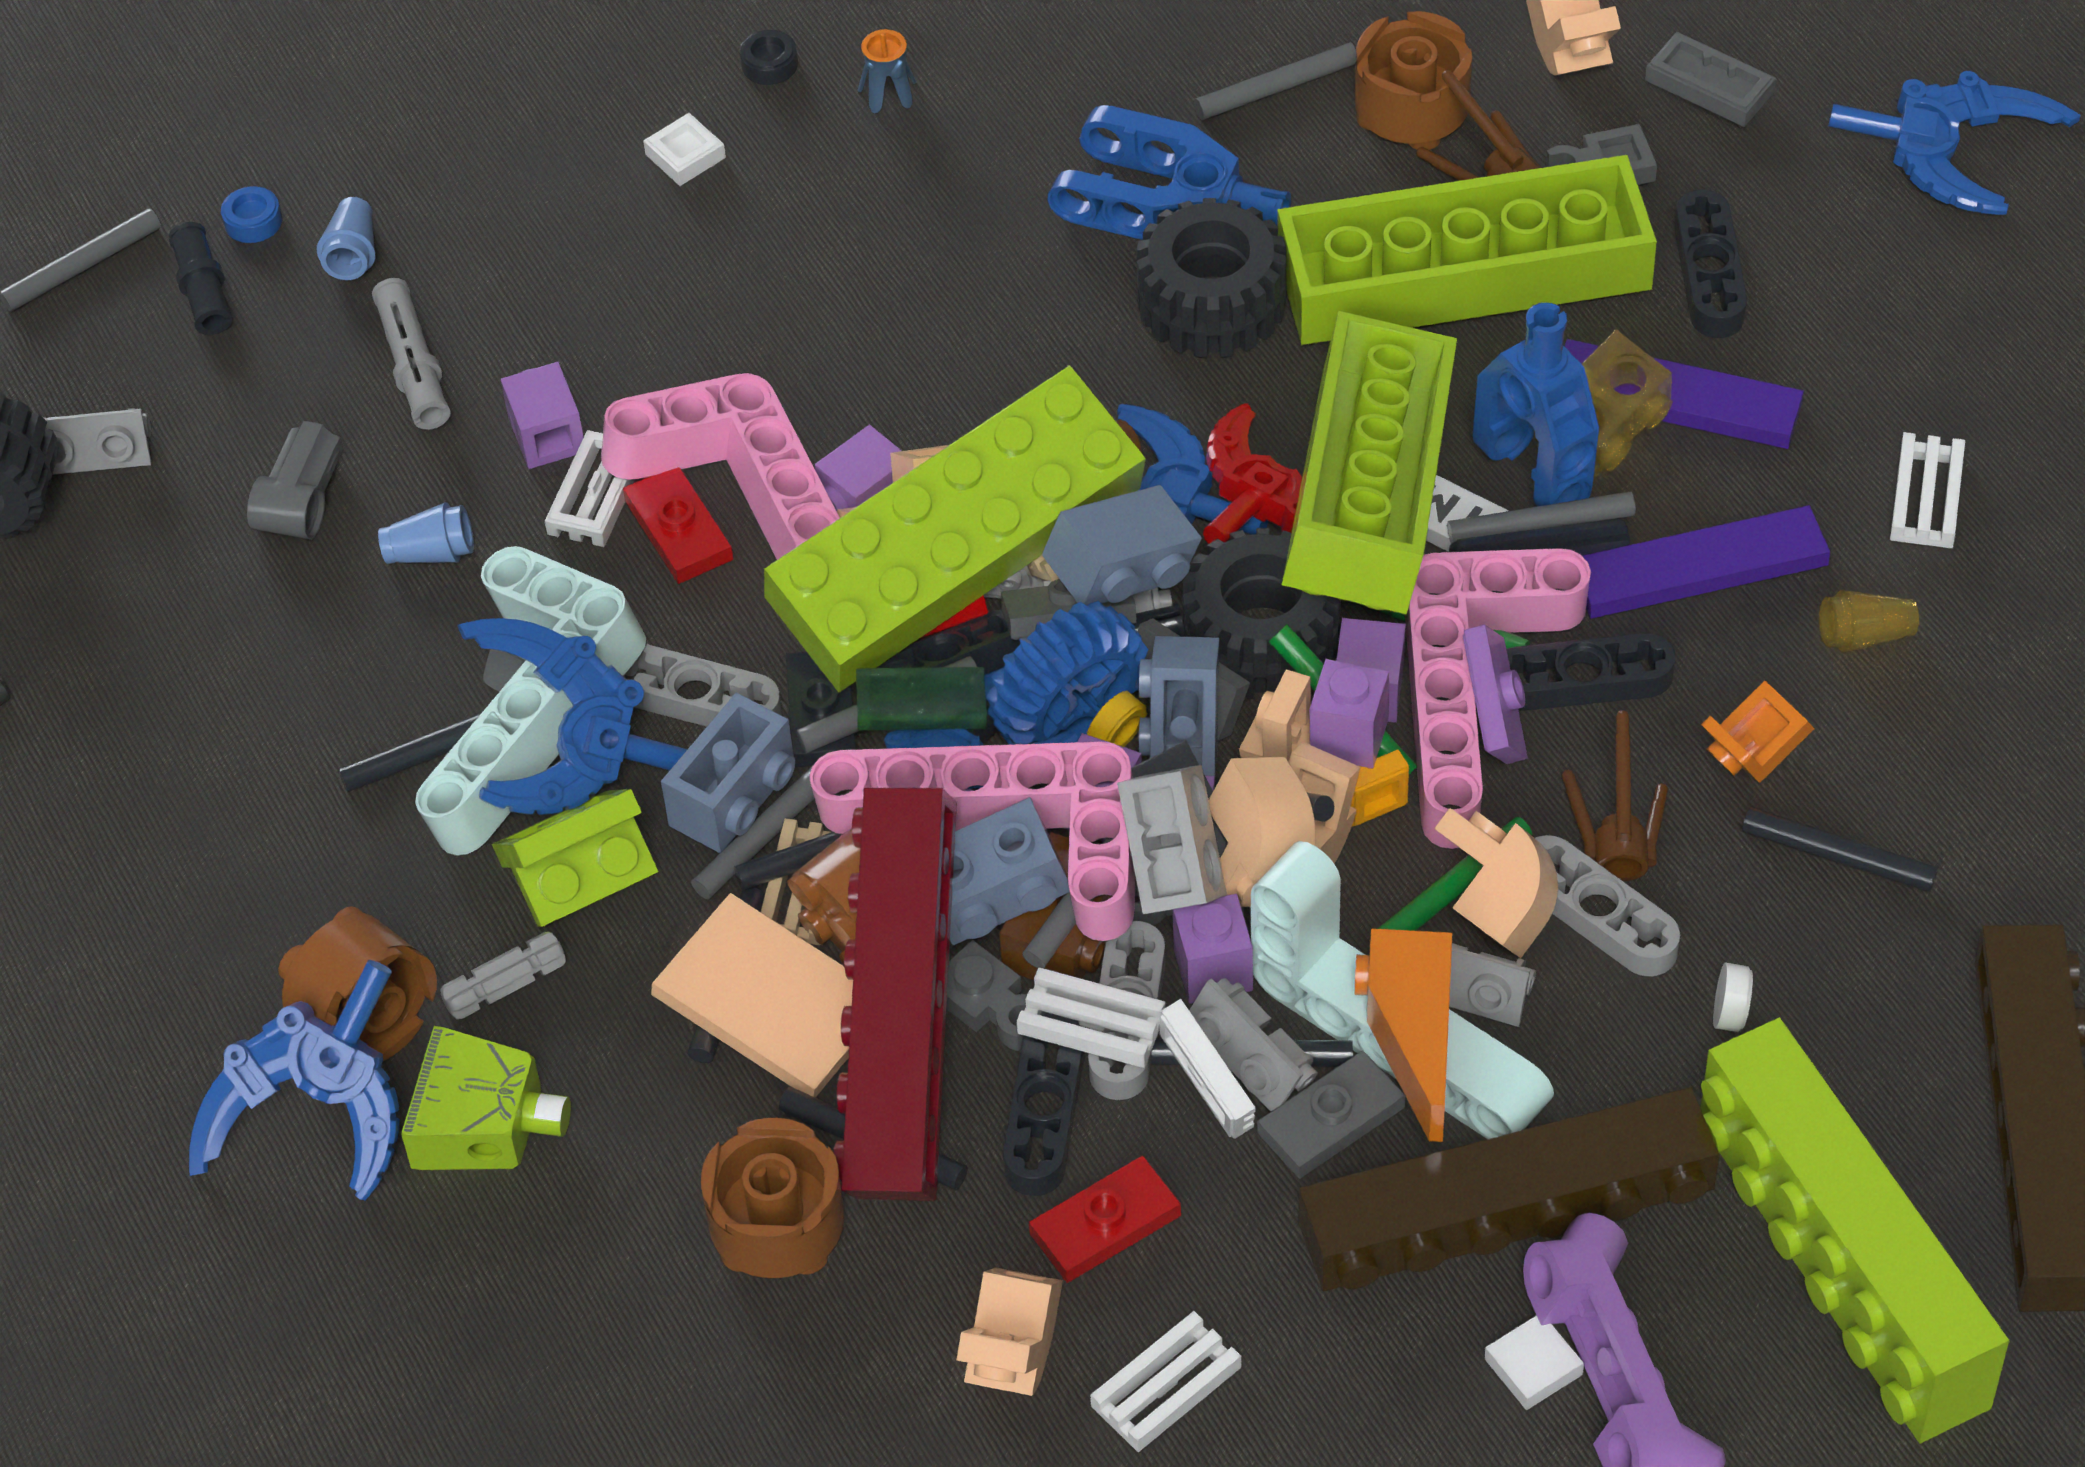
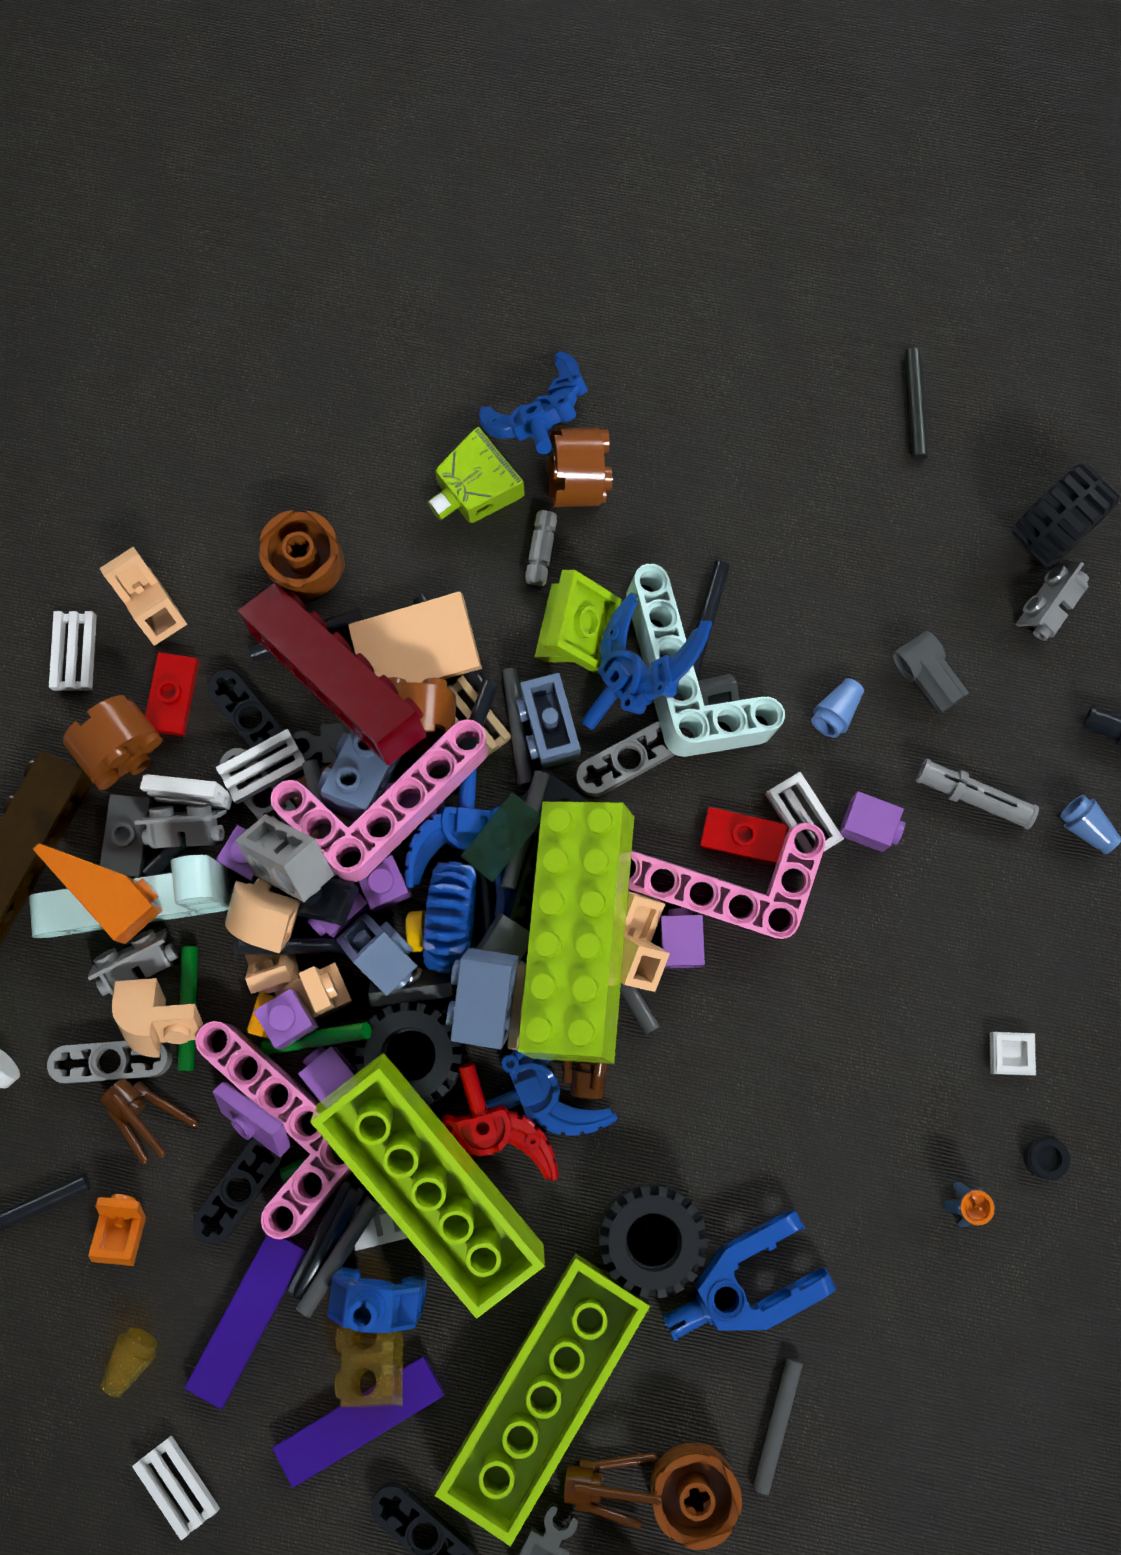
camera: 130 degrees right, 25 degrees up
none -> dark orange brick [63,695,163,790]

